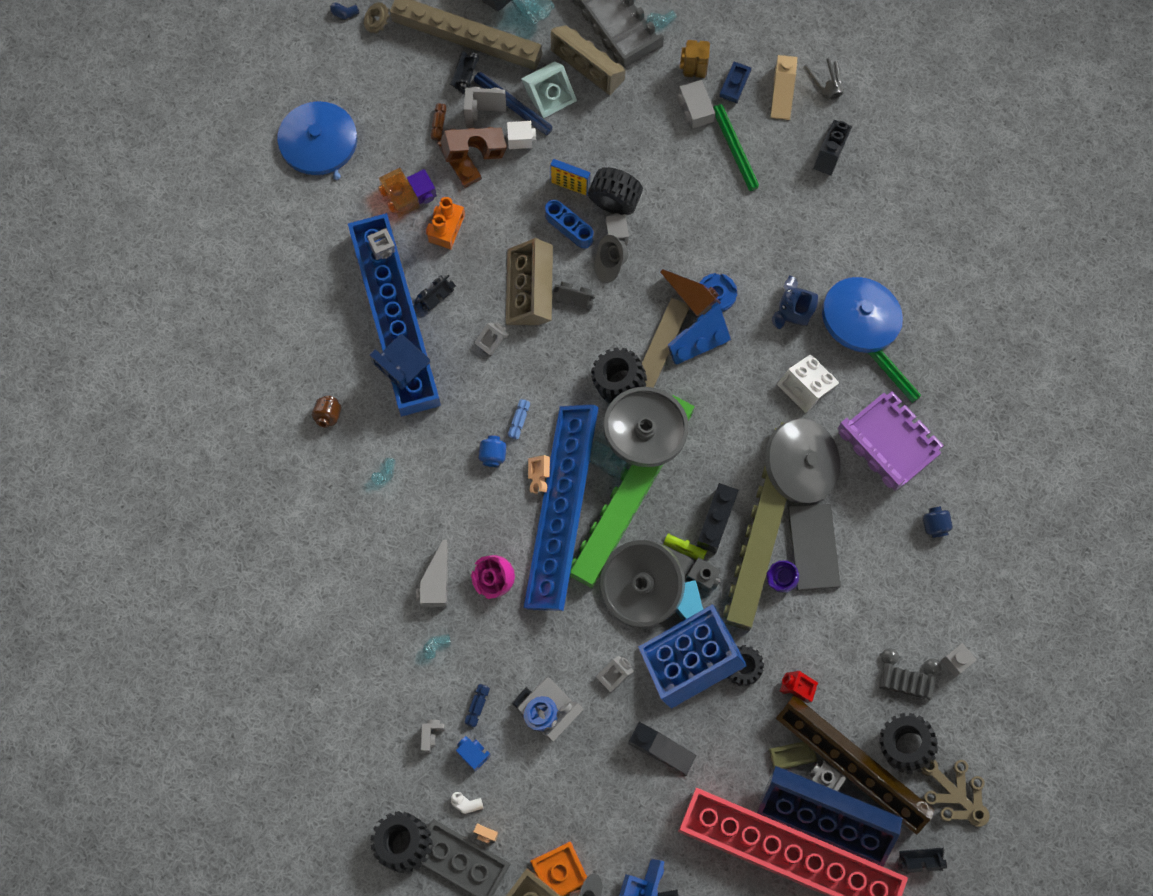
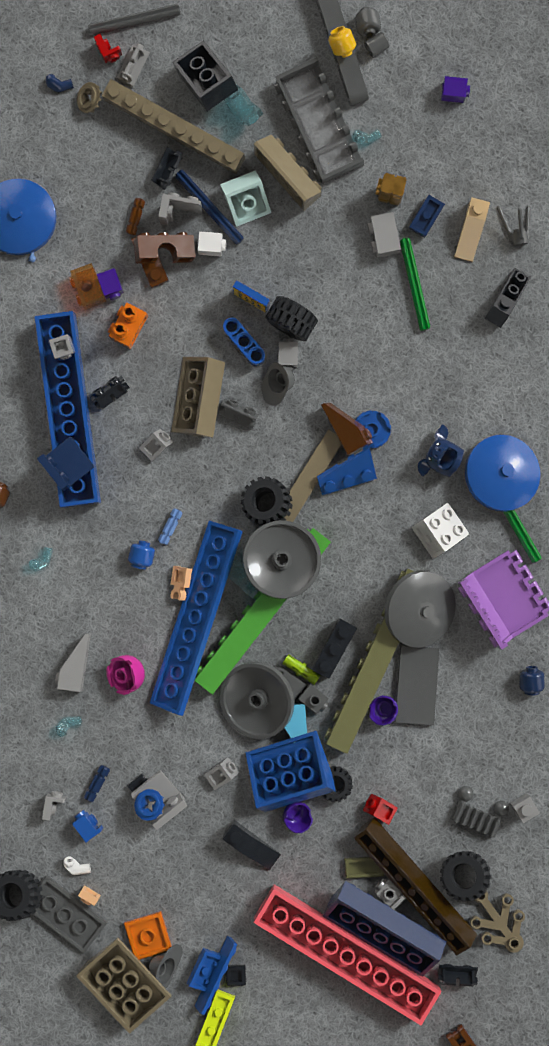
camera: 10 degrees right, 15 degrees up
none -> dark purple hair [283,802,313,833]

